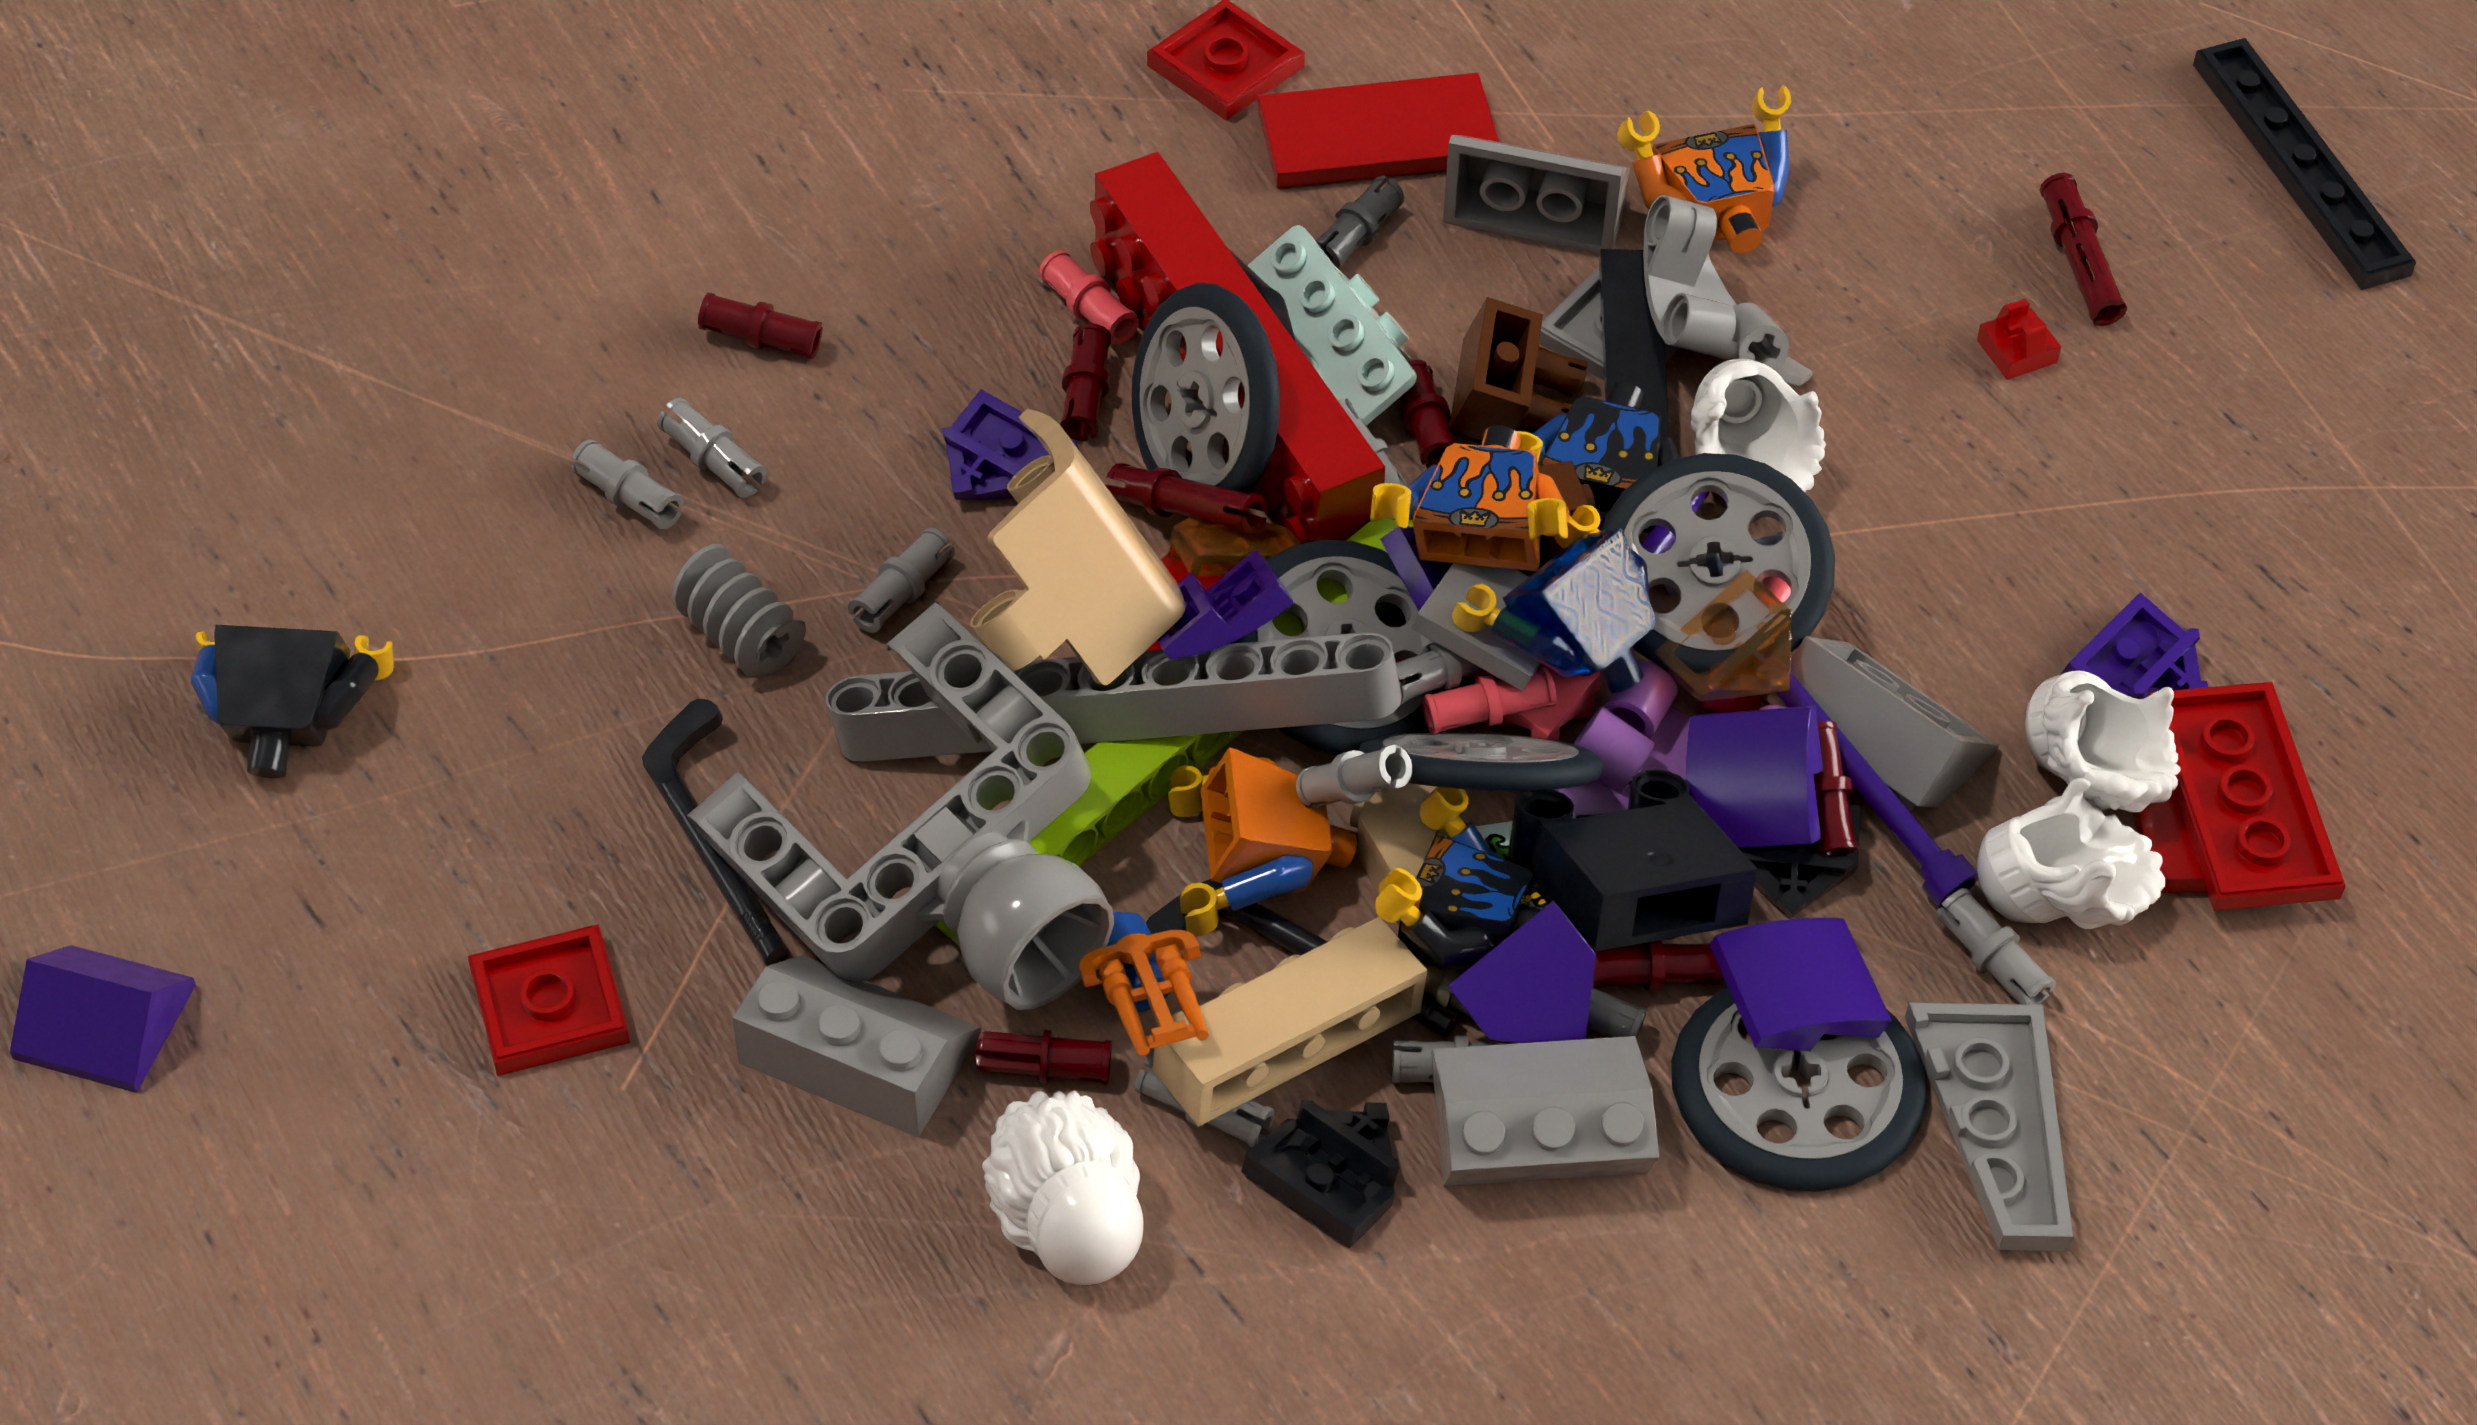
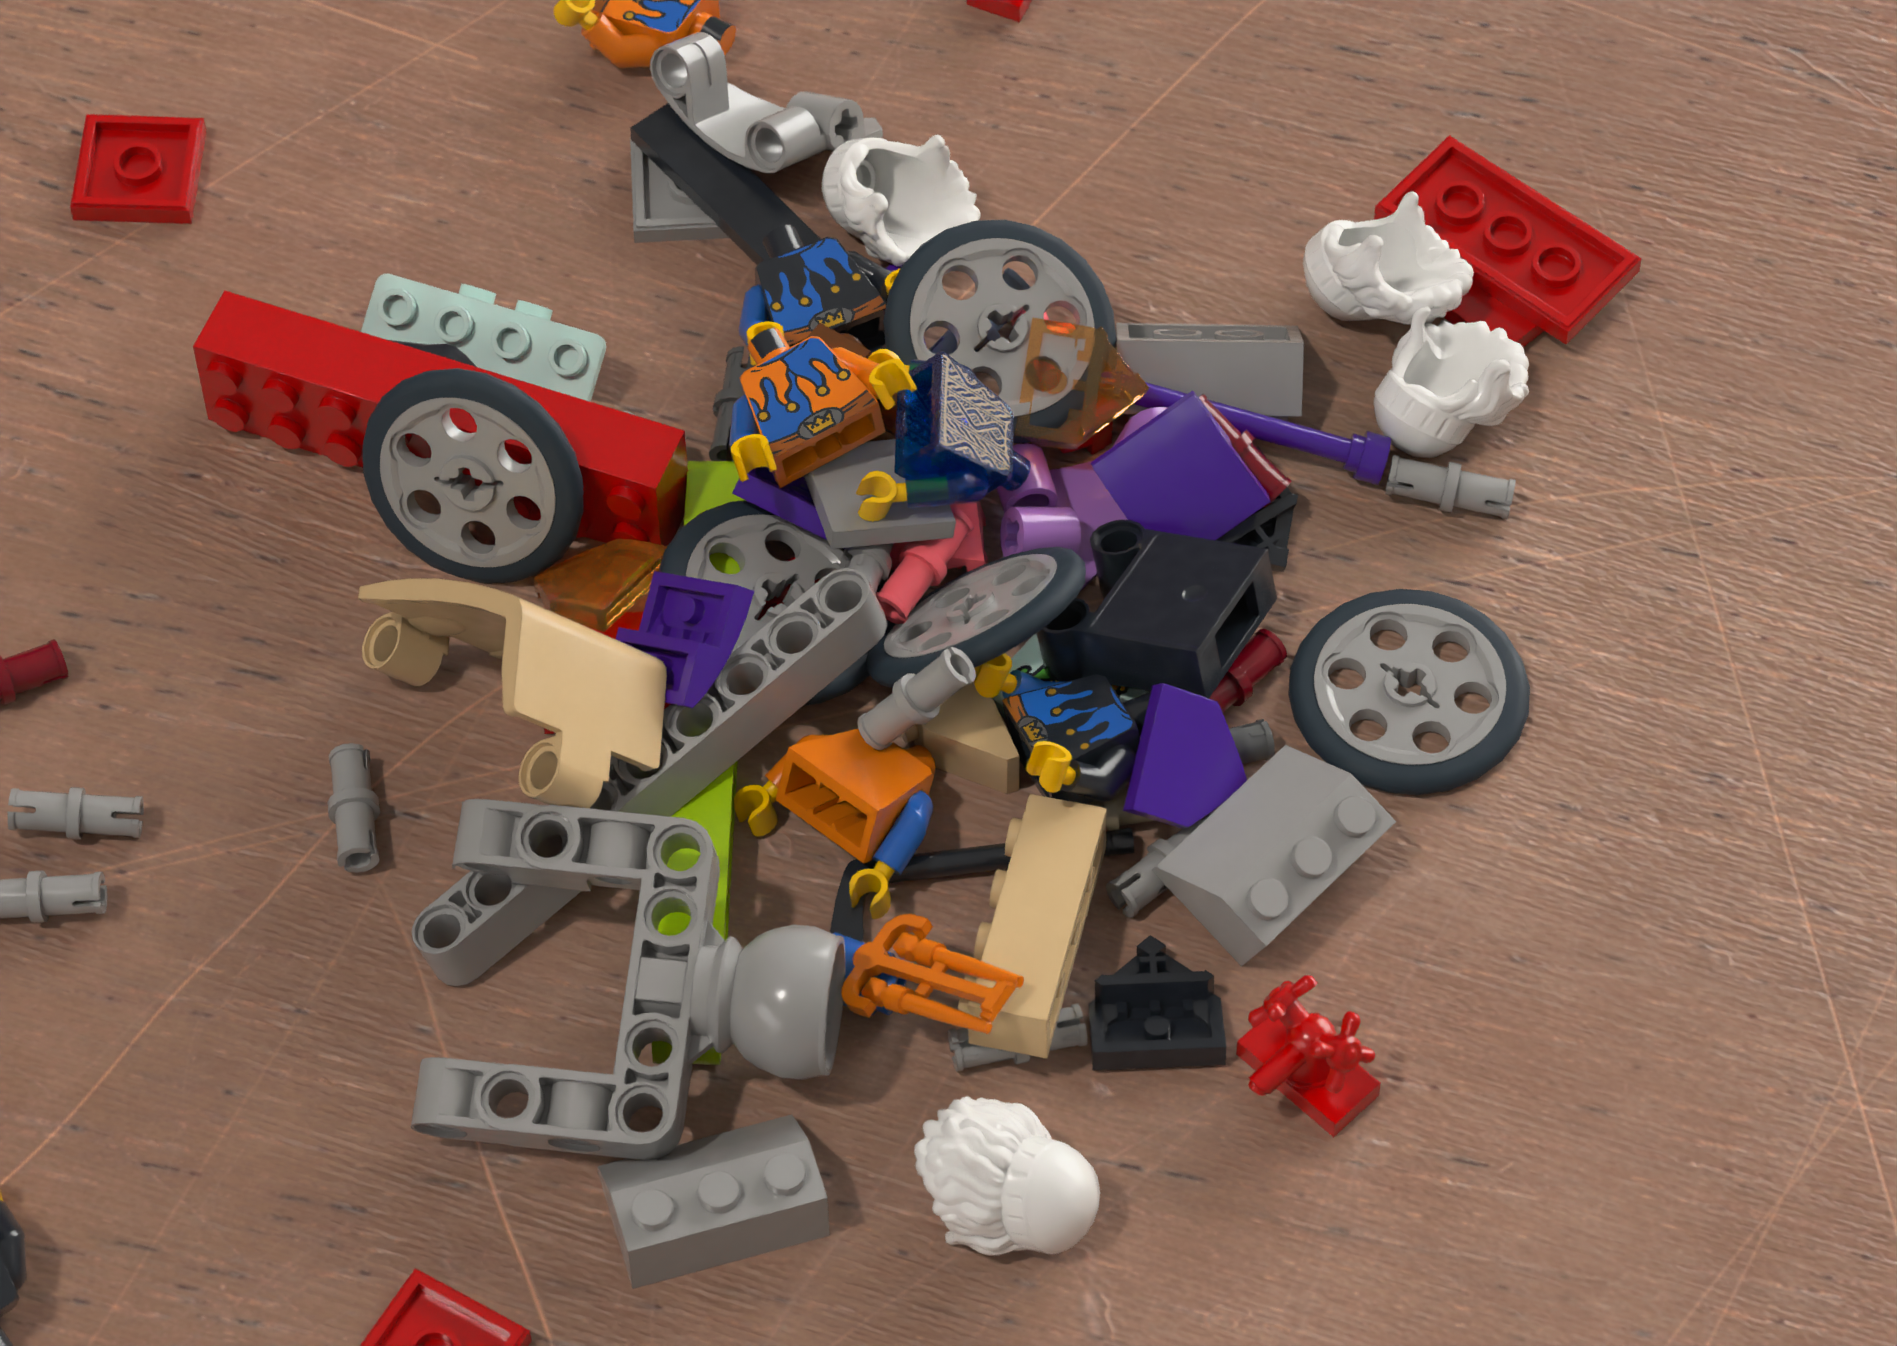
camera: 40 degrees left, 5 degrees up
black piece [642,699,789,966] -> none
light grey piece [672,543,806,678] -> none
dark purple slope [942,389,1079,500] -> none
dark red axle [975,1029,1112,1085] -> none
coral pin [1039,250,1139,345] -> none
dark red pin [1060,323,1111,441] -> none
dark red pin [1105,462,1268,534] -> none
red tile [1258,72,1499,188] -> none
dark grey pin [1315,176,1405,269] -> none
dark red pin [1402,360,1454,469] -> none
light grey slope [1443,135,1630,253] -> none
reddish brown brick [1449,297,1588,441] -> none
dark purple slope [1709,918,1892,1051] -> none
light grey wing [1905,1002,2073,1251] -> none
dark purple slope [2061,592,2208,699] -> none
none -> red piece [1236,975,1381,1137]

